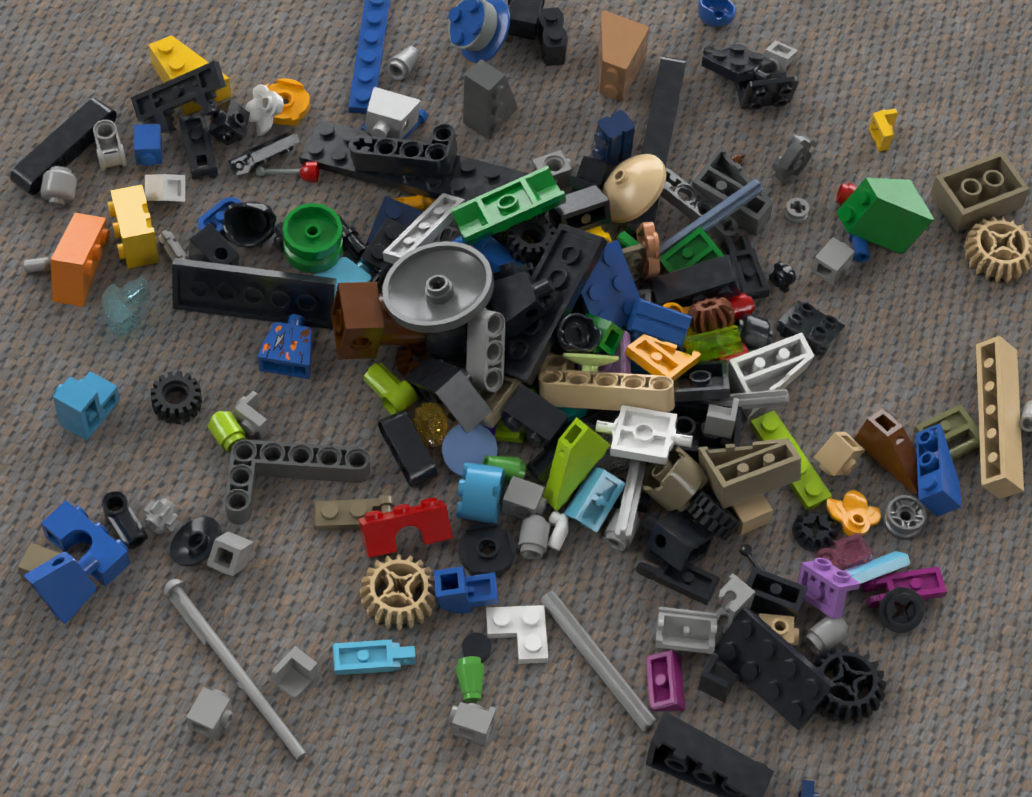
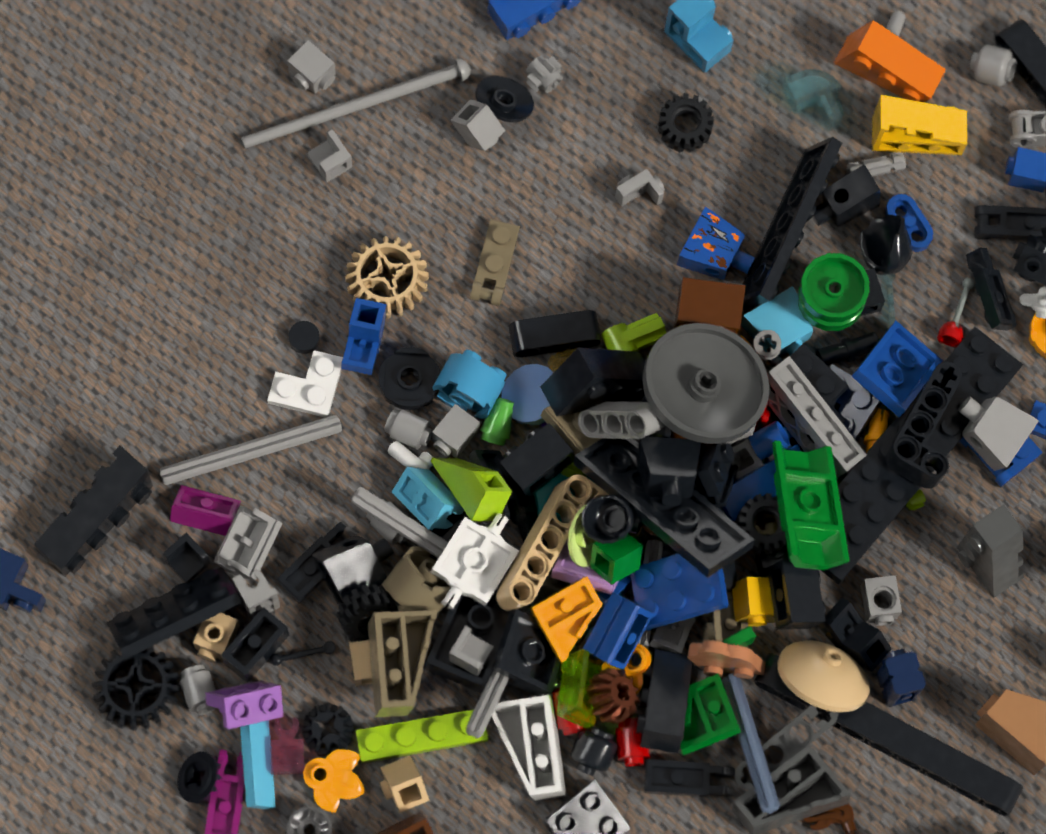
camera: 105 degrees right, 15 degrees up
black piece [102,491,148,549] -> none
white panel [145,174,185,202] -> none
lime brick [208,411,246,453] -> none
dark grey beam [224,440,370,525] -> none
medium azure hinge [333,639,416,675] -> none
red arch [358,498,453,558] -> none
light grey brick [448,702,496,746] -> none
bright green cone [455,656,484,702] -> none
black plate [769,262,796,293] -> none
none -> light grey bush [753,330,781,360]
none -> blue plate [851,321,943,417]

